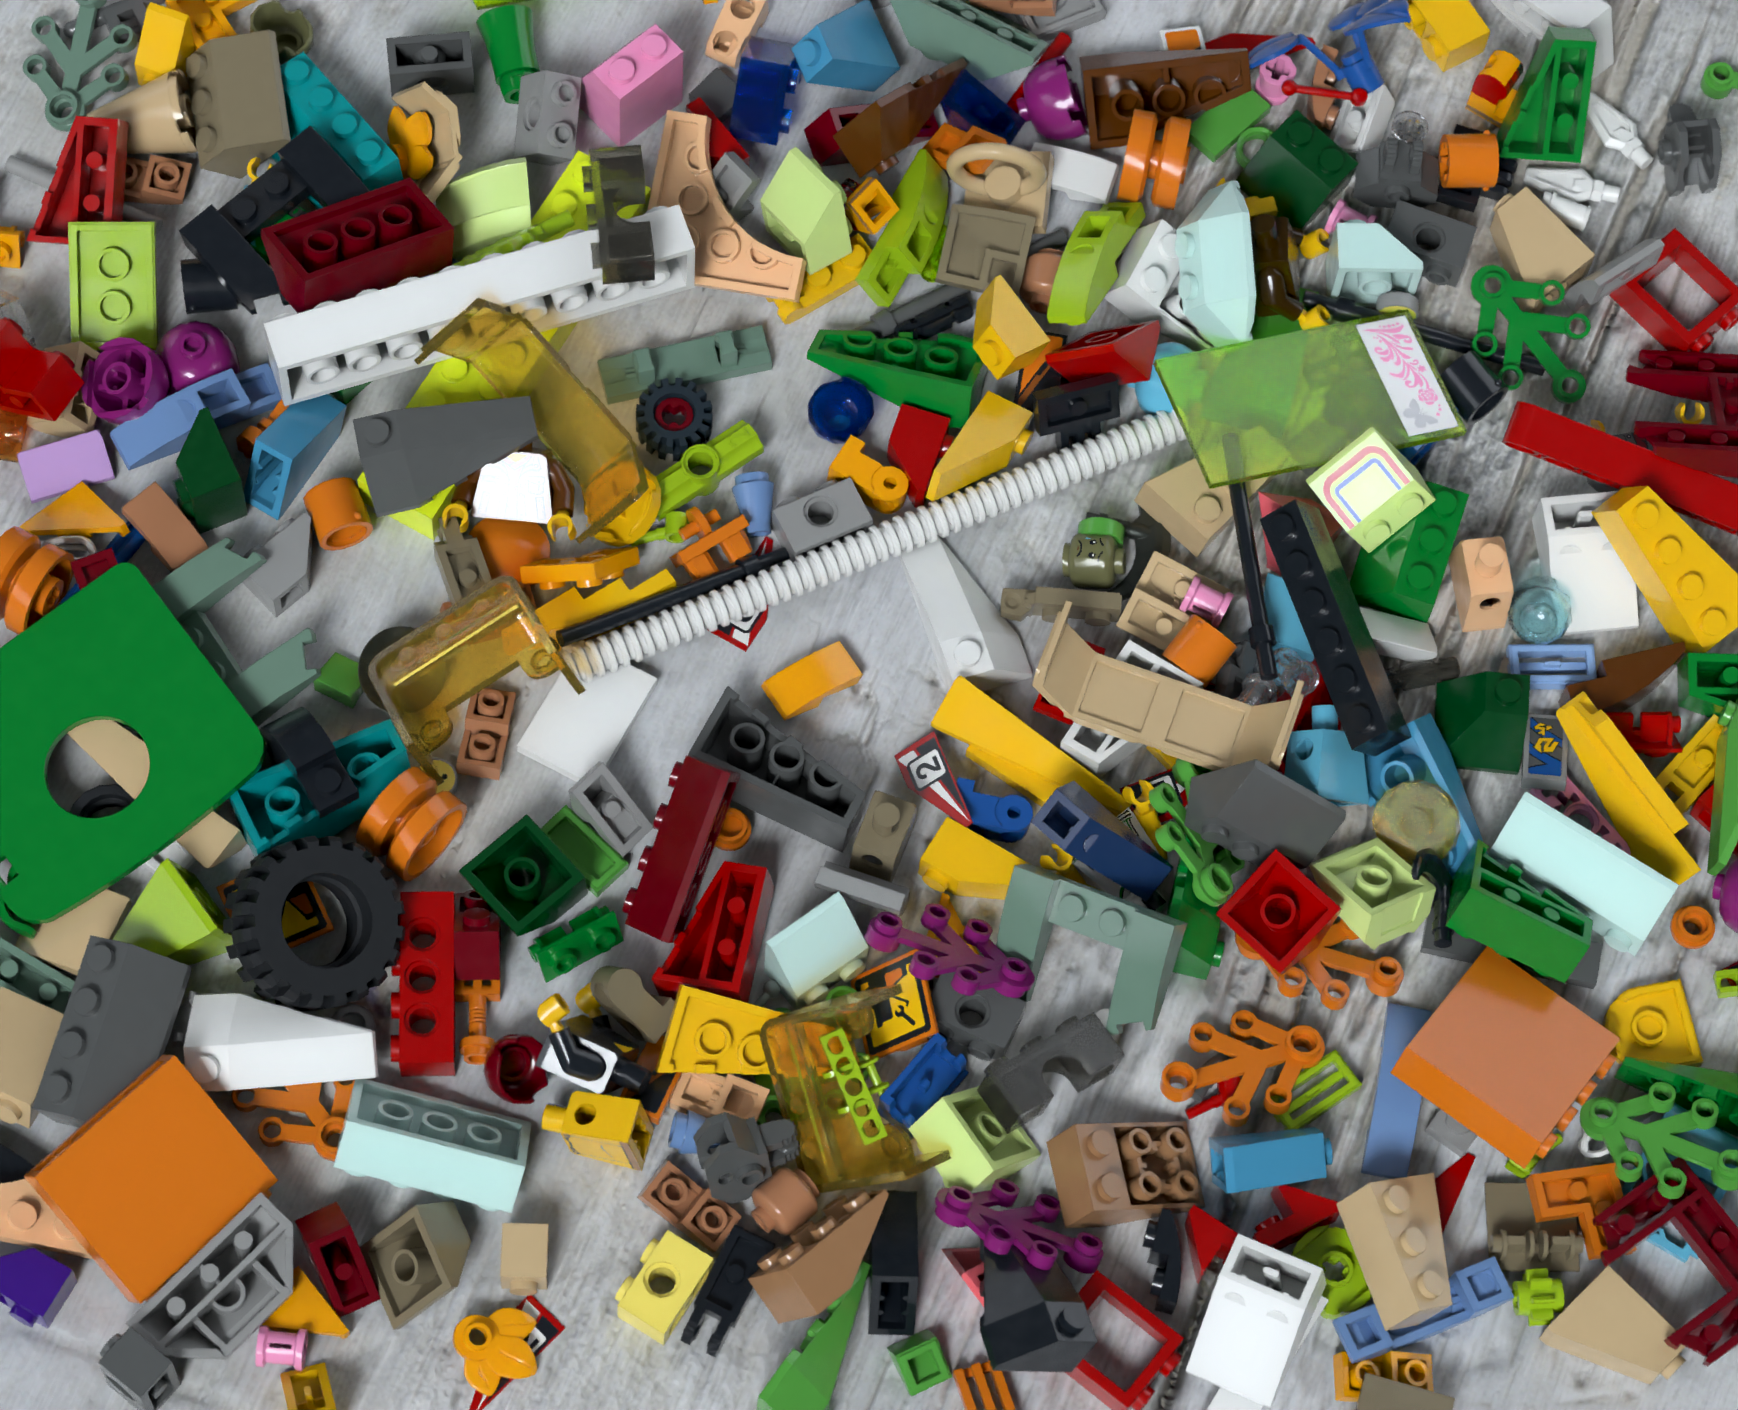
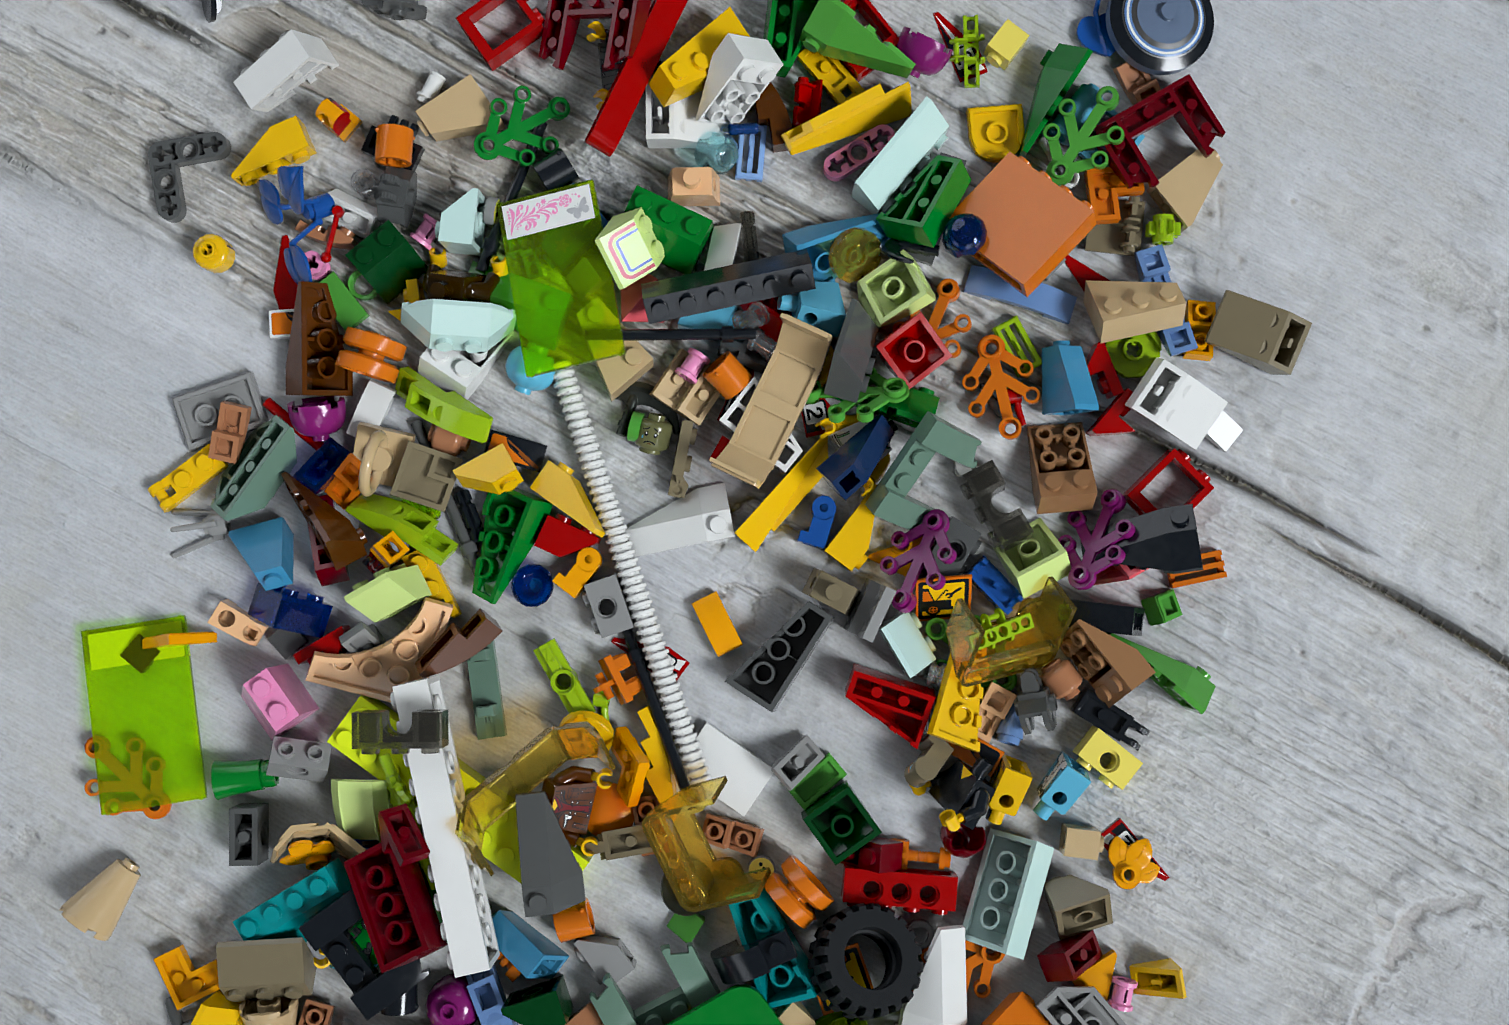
camera: 75 degrees left, 20 degrees up
olive hair [250,0,313,64] -> none
green hinge [527,905,624,983] -> none
dark red slope [622,755,741,943] -> none
black bush [636,377,713,461] -> none
nougat slope [637,1160,742,1253] -> none
orange plate [715,808,751,851] -> none
medium blue cone [732,471,774,538] -> none
sticker [894,731,973,827] -> none
black hinge [1032,372,1120,453] -> none
red slope [1045,320,1161,385] -> none
black slope [1142,1208,1181,1315] -> none
dark grey brick [1387,200,1477,288] -> none
dark green slope [1434,671,1530,775] -> none
green wedge [1496,26,1597,163] -> none
tile [1521,713,1568,791] -> none
white piece [1523,167,1621,204] -> none
light grey slope [1563,238,1665,312] -> none
white piece [1587,92,1653,169] -> none
orange plate [1670,905,1715,949] -> none
none -> dark red slope [378,803,430,867]
none -> reddish brown slope [415,608,503,678]
none -> white slope [696,33,783,125]
none -> blue piece [721,123,765,135]
none -> clear bush [926,661,946,689]
none -> clear blue hair [942,213,987,258]
none -> medium azure torso [1033,752,1091,821]

